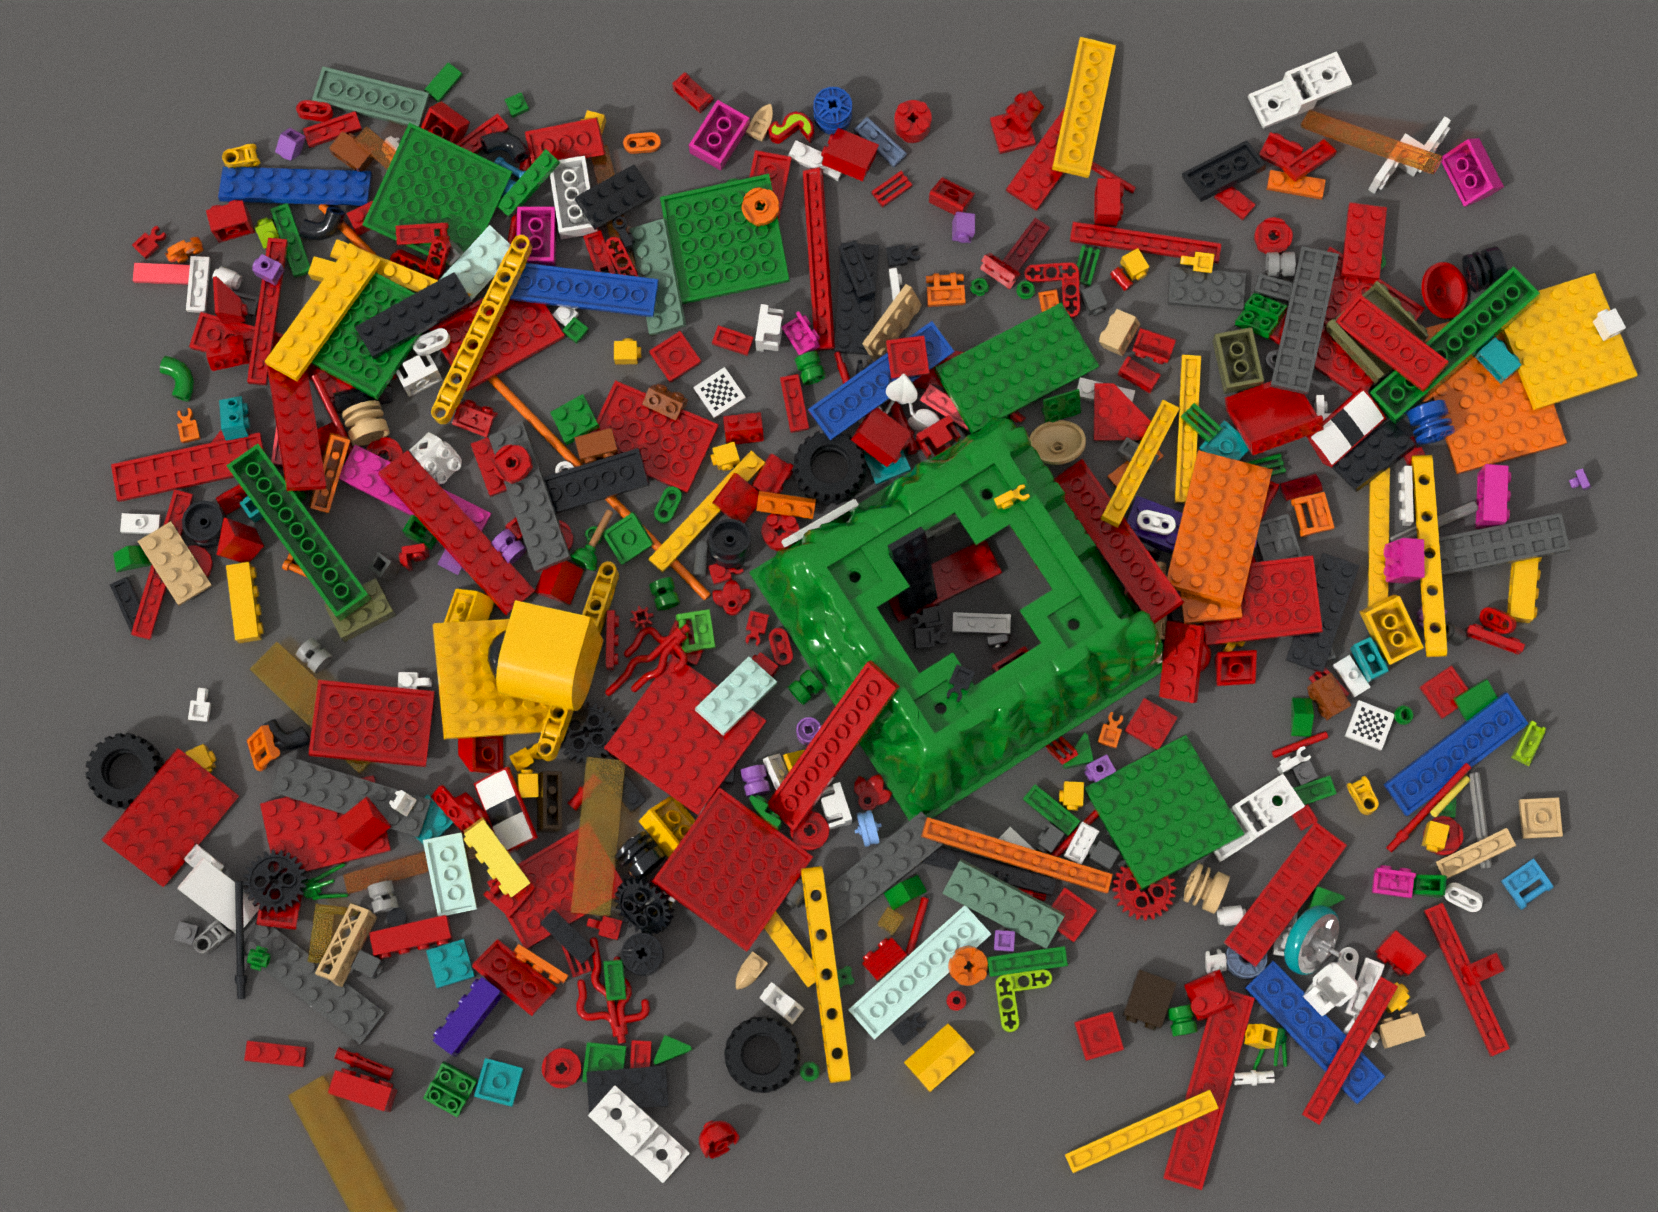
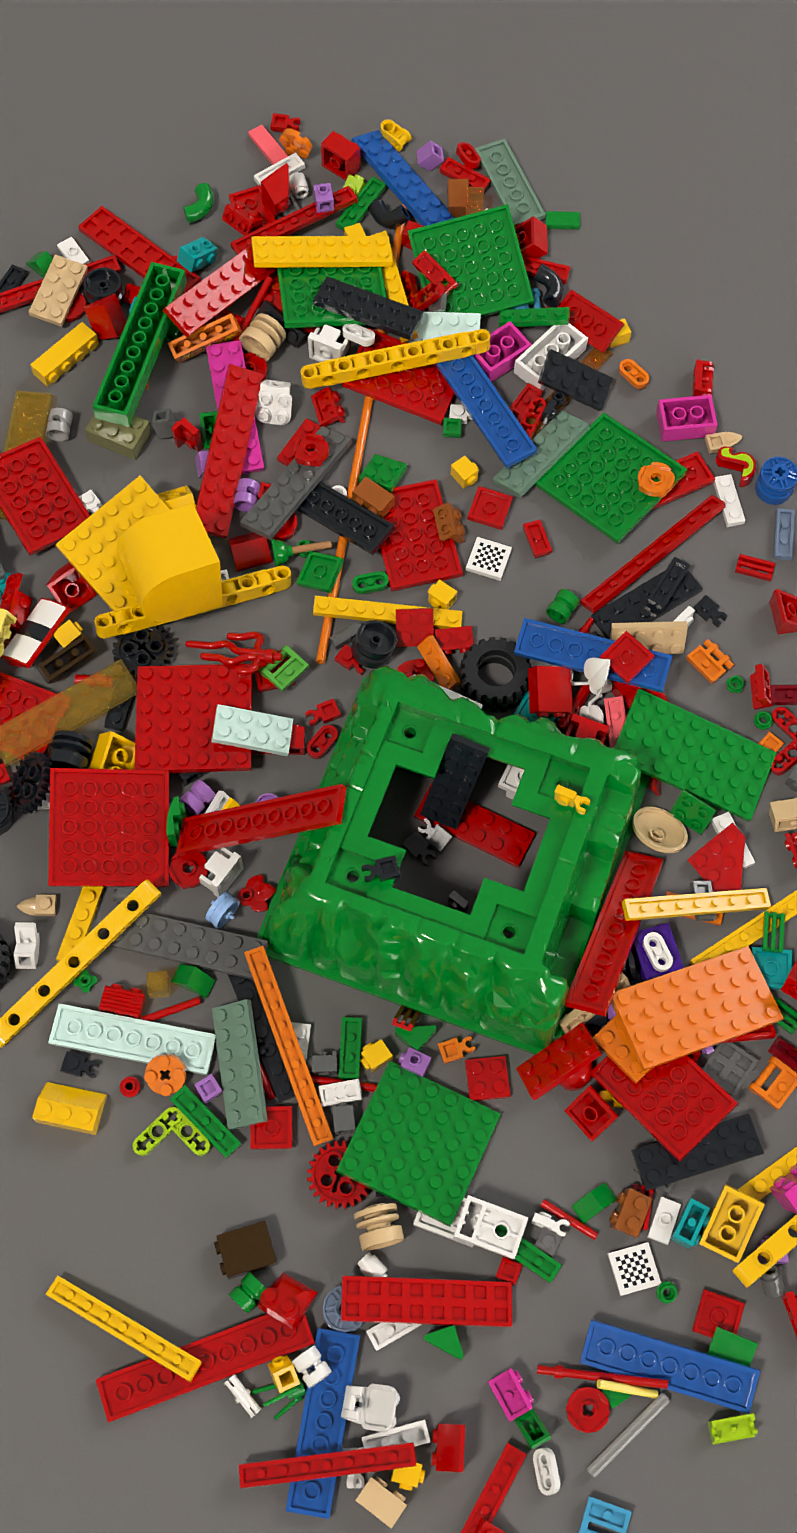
camera: 50 degrees right, 10 degrees down
orange plate [177,408,201,444] -> none
green plate [504,92,529,118] -> none
yellow plate [509,743,545,772] -> none
red plate [606,610,619,670] -> none
red gear [630,606,654,629] -> none
green wheel [649,577,680,611] -> none
red plate [712,579,751,616] -> none
red bracket [723,412,764,445] -> none
white panel [755,304,784,352] -> none
red plate [780,374,809,433] -> none
dark pink bracket [781,311,820,356] -> none
green wheel [787,669,824,706] -> none
red brick [821,128,879,182] -> none
medium lavender brick [952,212,975,243] -> none
white plate [952,612,1011,635] -> none
red plate [1074,1011,1124,1061] -> none
red hinge [1118,356,1161,393] -> none
white tile [1205,949,1227,974] -> none
wheel [1284,905,1341,975] -> none
white plate [1337,947,1359,978] -> none
yellow piece [1347,776,1379,815] -> none
yellow brick [1421,821,1450,853] -> none
tan plate [1436,828,1516,879] -> none
tan plate [1518,798,1563,839] -> none
none -> white wheel [292,1345,332,1389]

